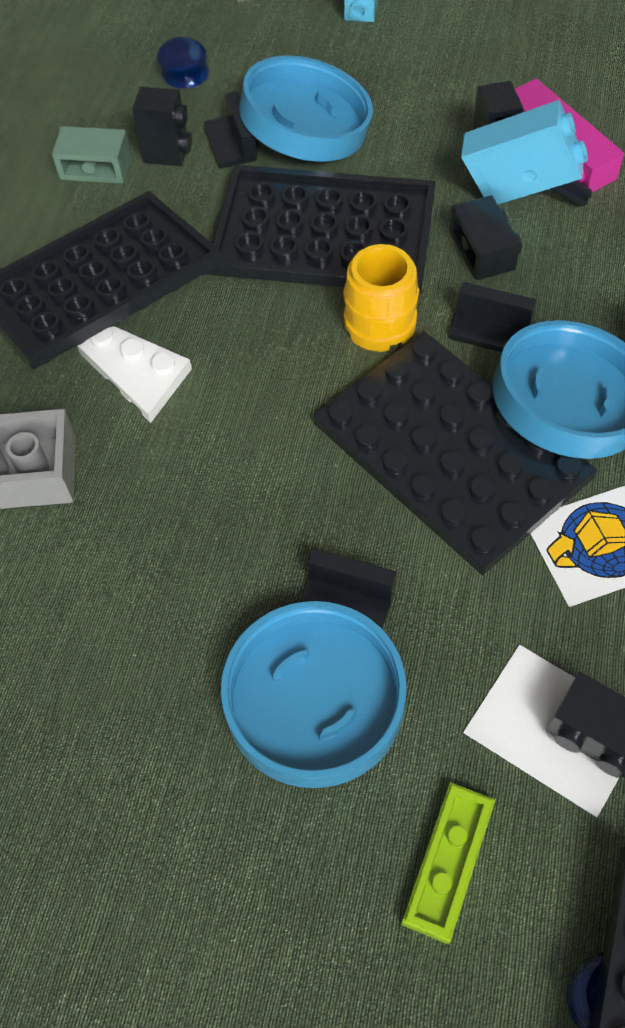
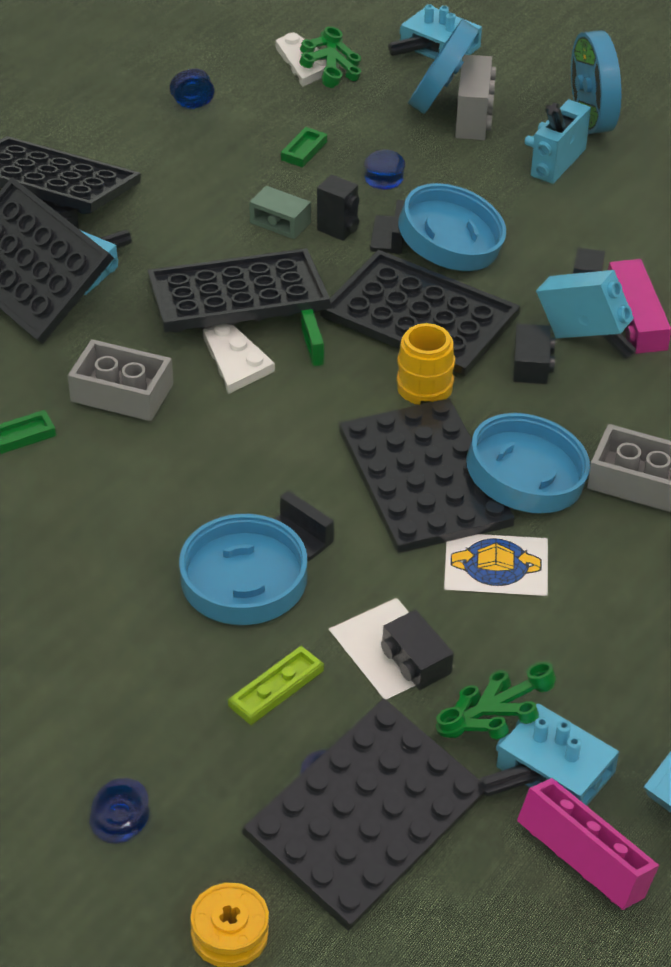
camera: 20 degrees right, 15 degrees down
black panel [449,282,536,352] -> none
none -> green tile [281,127,327,168]
none -> green tile [301,309,324,366]

